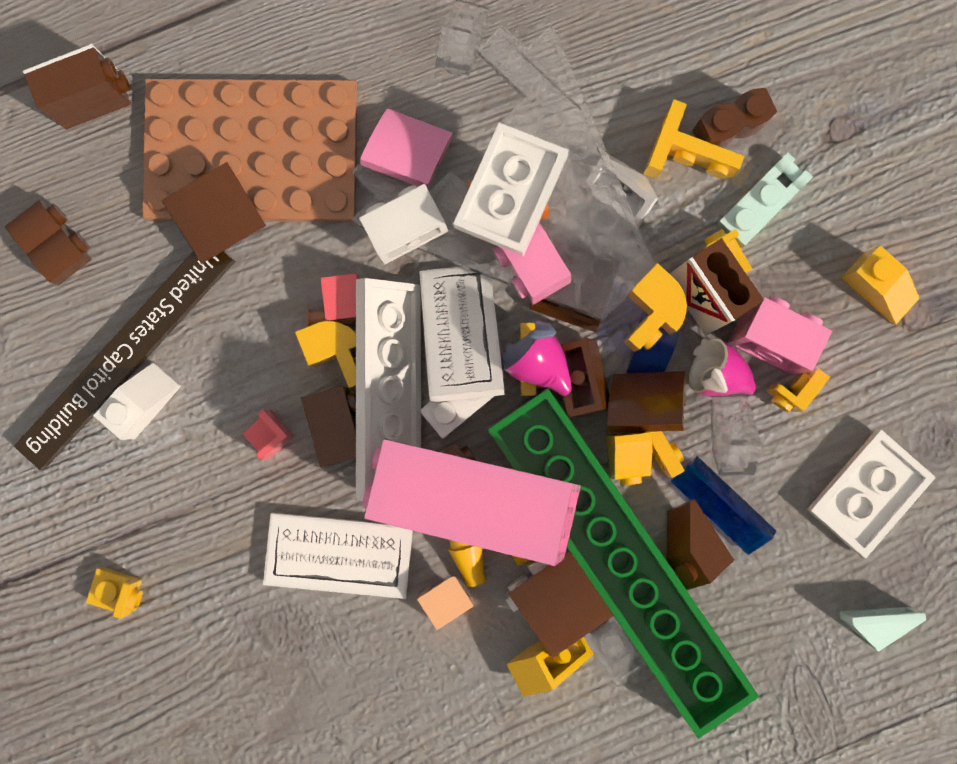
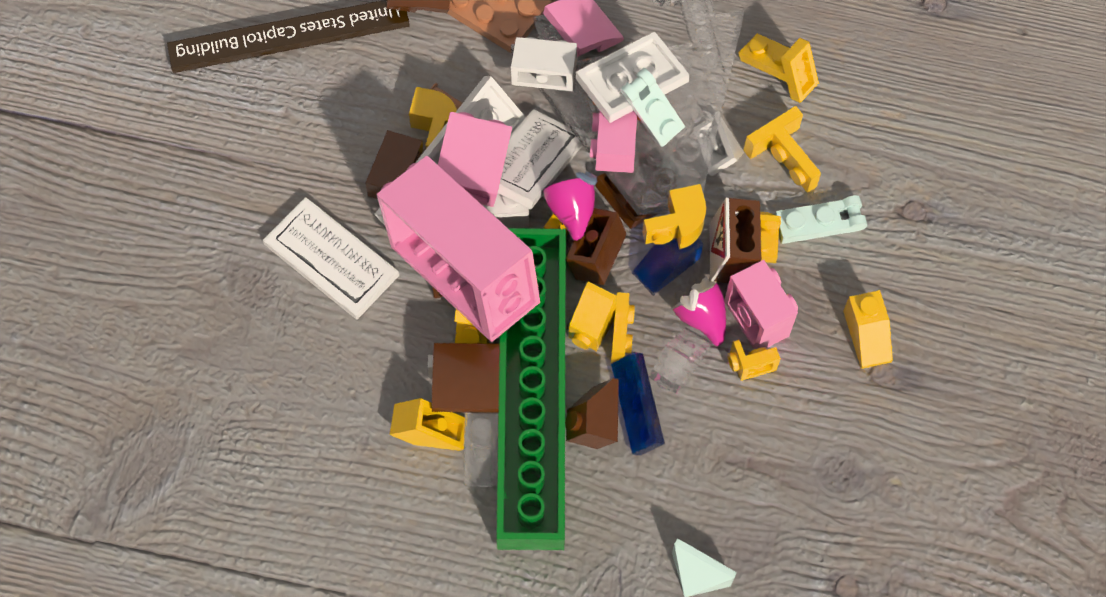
camera: 30 degrees right, 20 degrees down
yellow bracket [86,567,143,619] -> none
white slope [93,363,181,440] -> none
coral panel [242,409,295,461] -> none
coral panel [321,273,361,321] -> none
light nougat panel [417,576,474,630] -> none
yellow cone [448,540,486,587] -> none
reddish brown slope [607,371,686,433] -> none
reddish brown brick [692,88,777,148] -> none
white plate [807,430,936,559] -> none
none -> bright pink panel [438,112,512,207]
none -> light aqua plate [620,67,685,147]
none -> yellow bracket [738,33,819,103]

